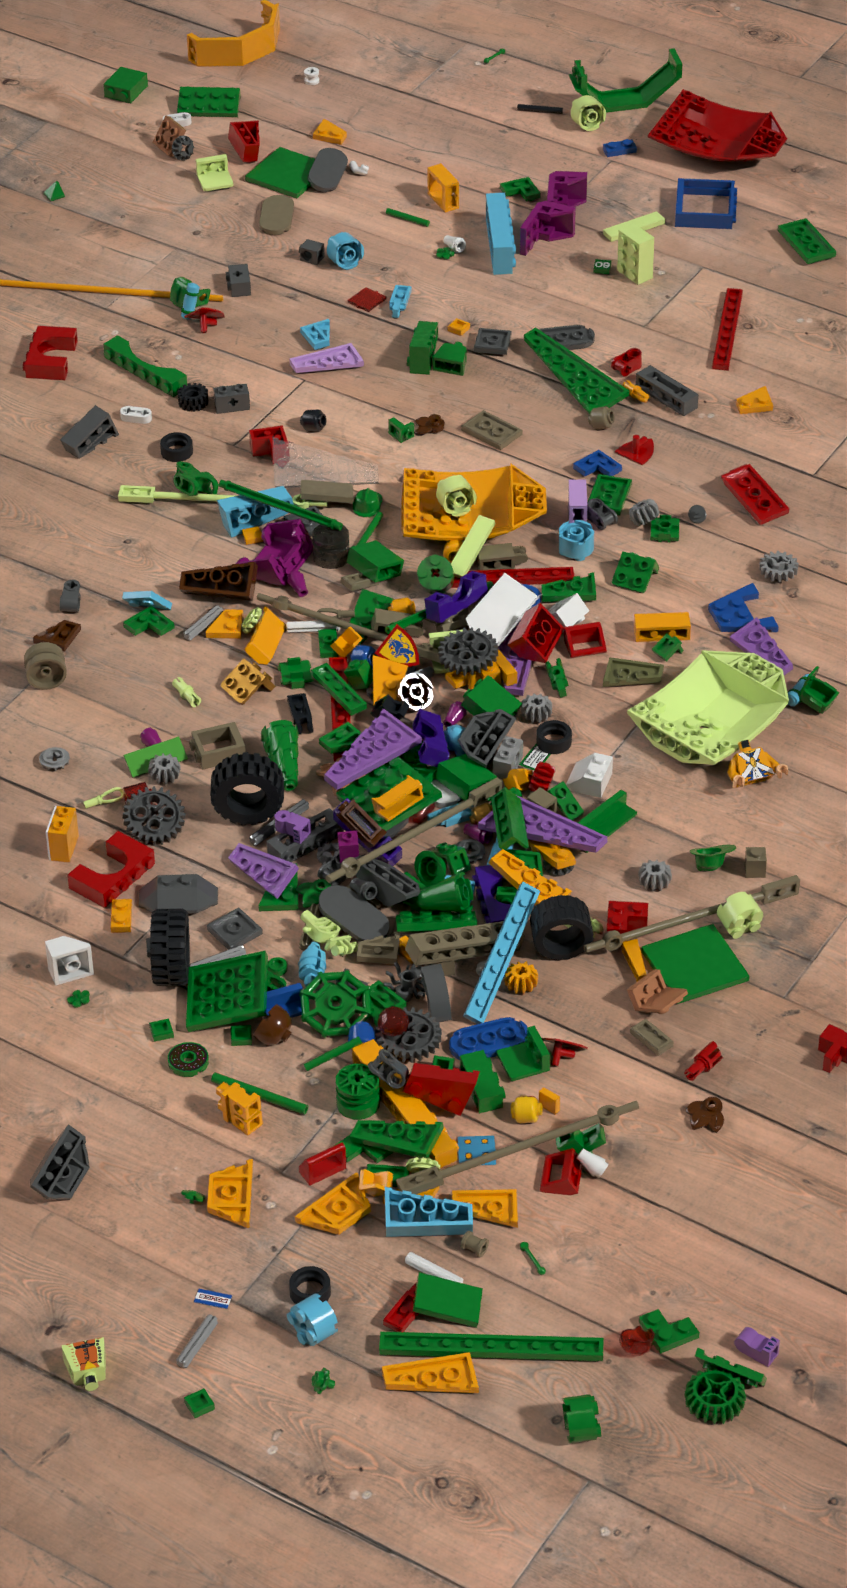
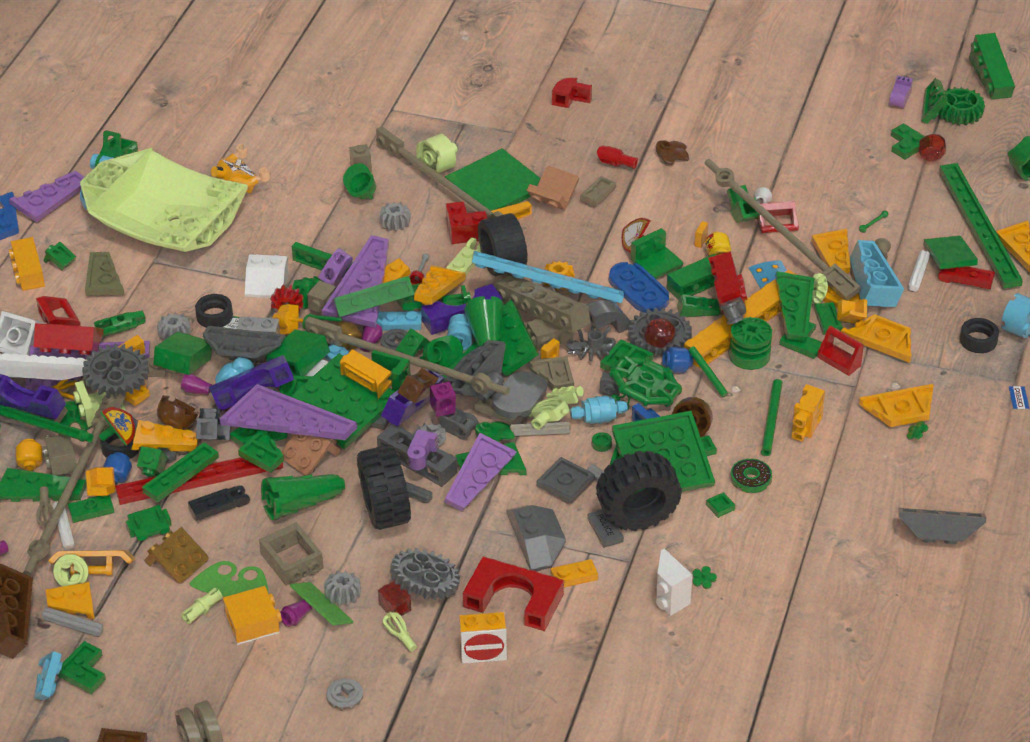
camera: 105 degrees left, 0 degrees up
none -> bright green piece [189,561,269,597]
none -> light orange piece [223,586,282,645]
none -> medium lavender leg [318,248,353,287]
none -> green bracket [371,350,411,392]
none -> hinge [409,253,429,285]
none -> green wedge [969,33,1015,100]

